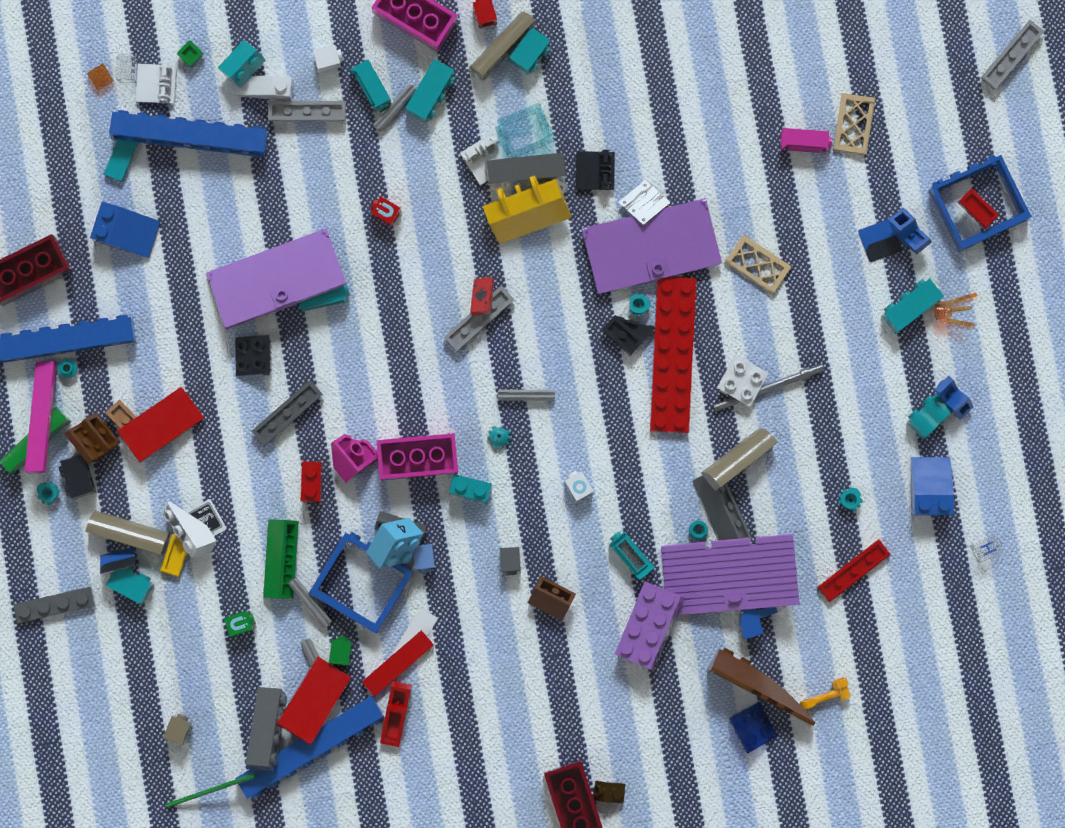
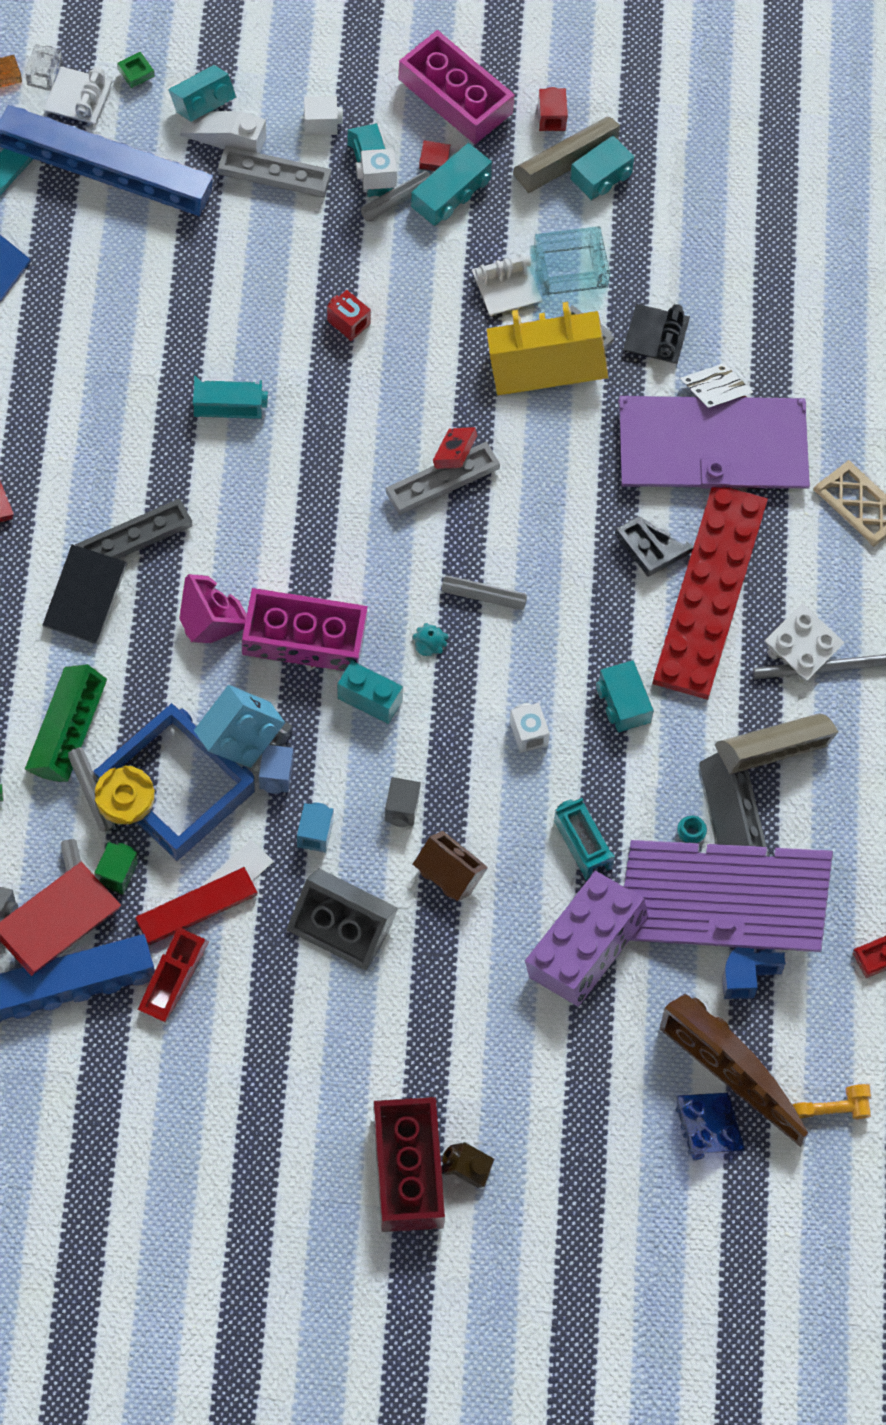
camera: 15 degrees right, 20 degrees down
medium lavender door [206,228,347,329] -> none
black hinge [235,335,272,376] -> none
red brick [300,462,323,503] -> none
dark grey panel [485,153,566,184] -> none
teal animal [629,293,651,316] -> none
none -> black tile [42,544,127,645]
none -> yellow tile [95,766,155,824]
none -> dark grey slope [286,868,399,970]
none -> dark azure brick [297,803,334,853]
none -> white brick [356,148,397,190]
none -> red tile [419,140,451,171]
none -> teal brick [596,660,654,733]

